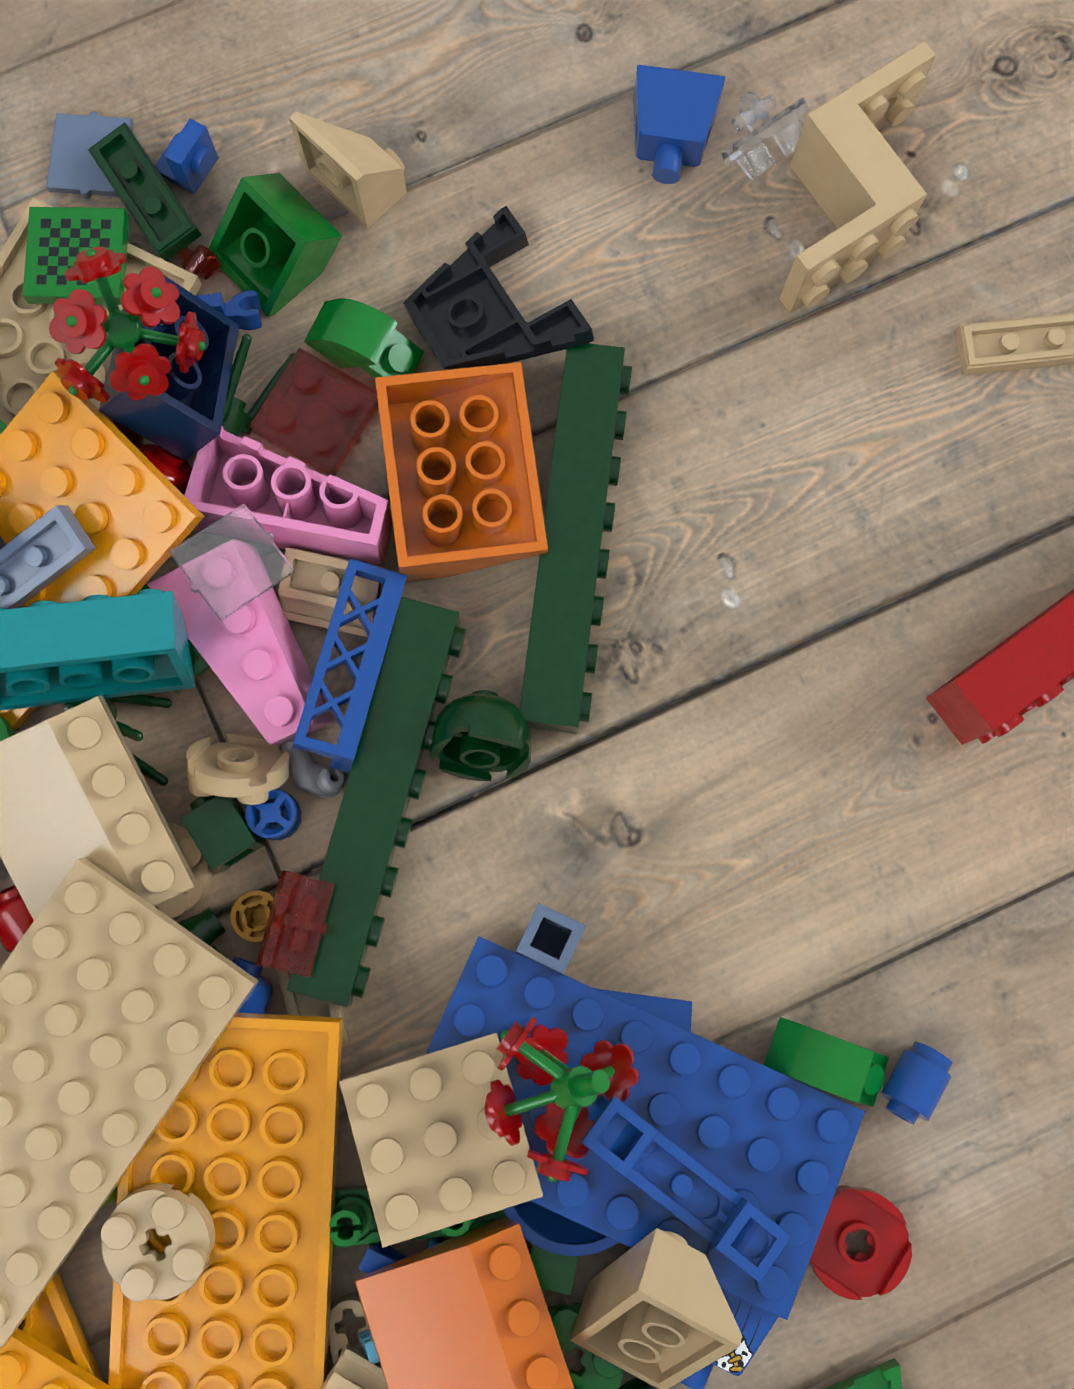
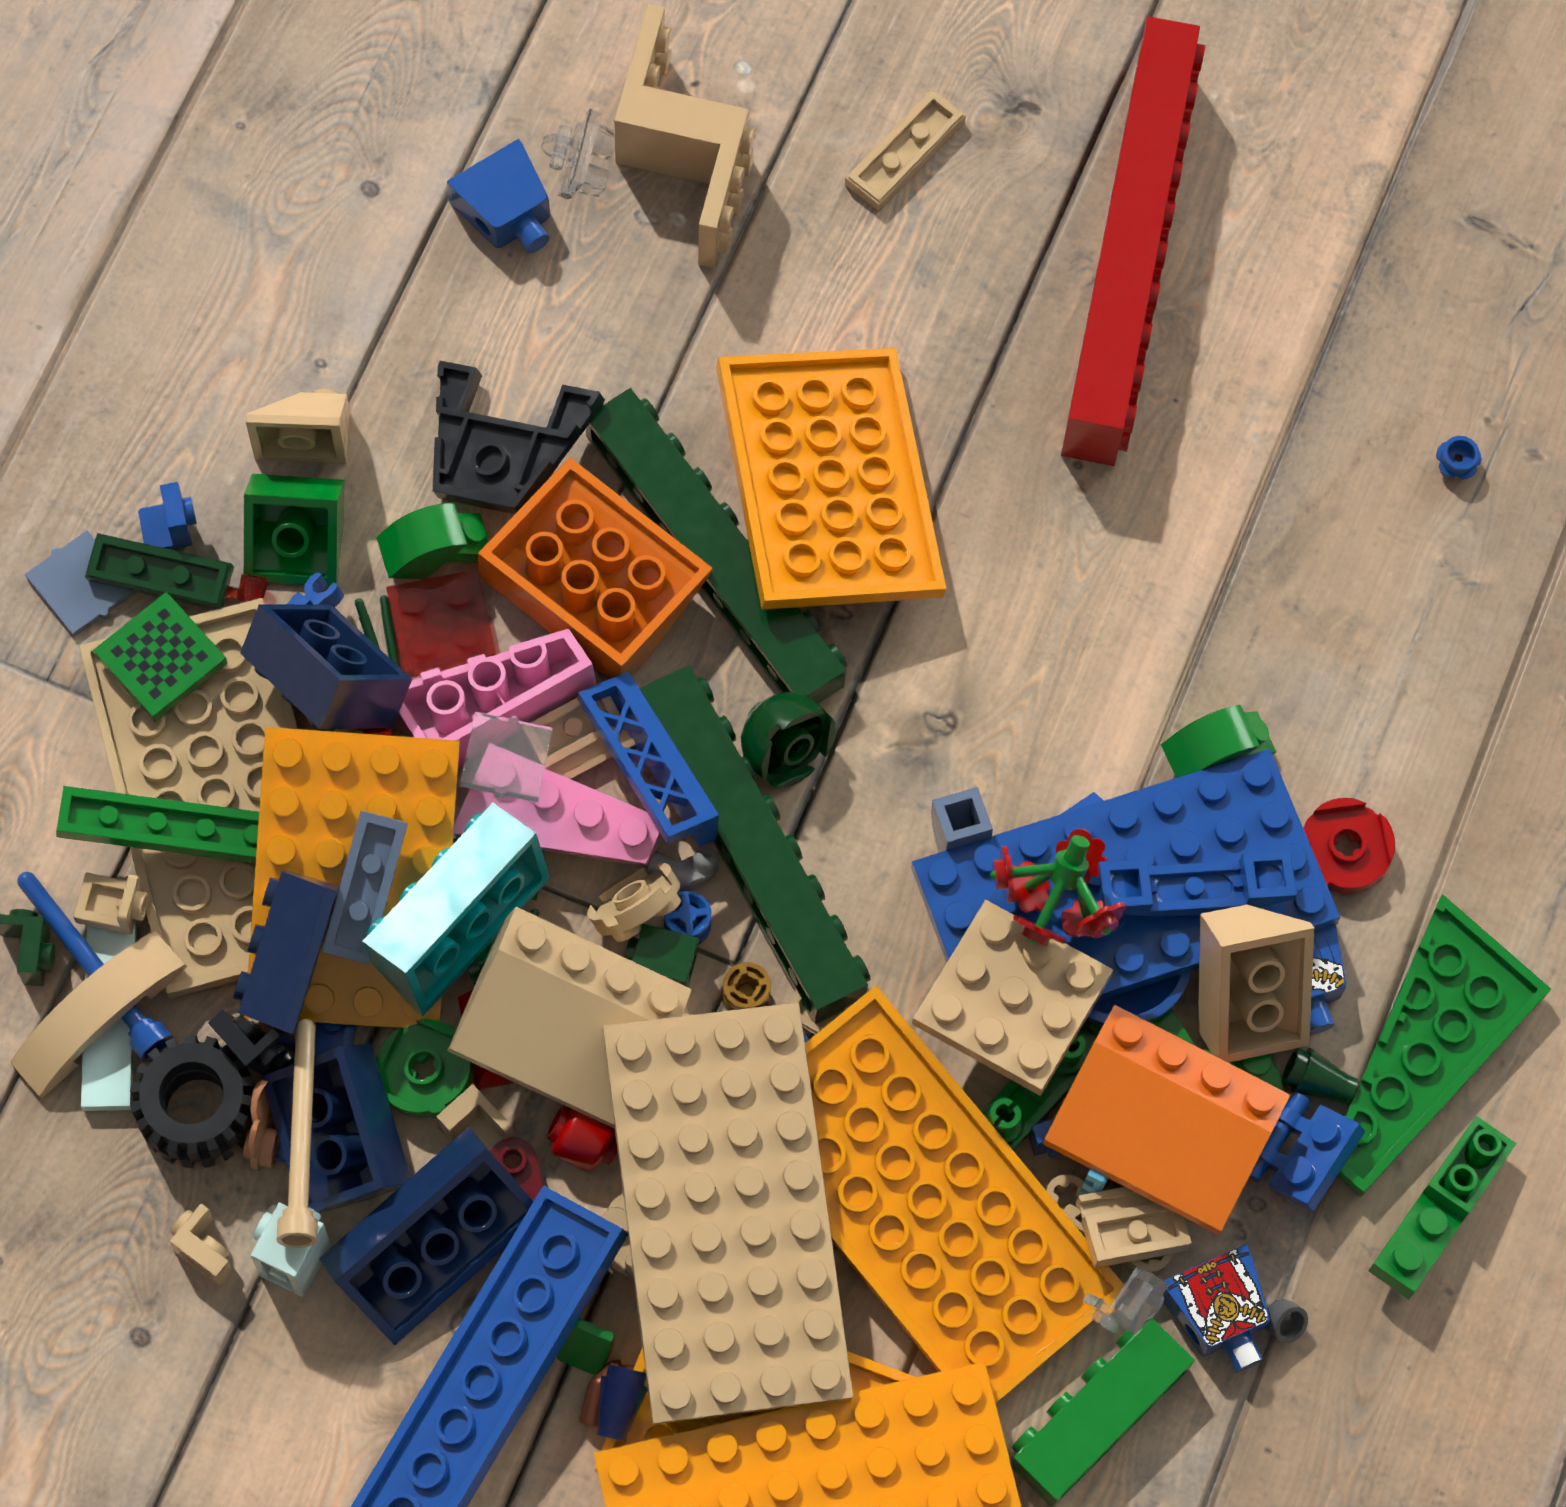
camera: 45 degrees left, 10 degrees down
red plant [49,247,206,403] -> none
tan plate [101,1183,216,1302] -> none
clear red hips [256,871,335,977] -> none
blue brick [881,1041,952,1125] -> none
none -> light orange plate [716,348,946,610]

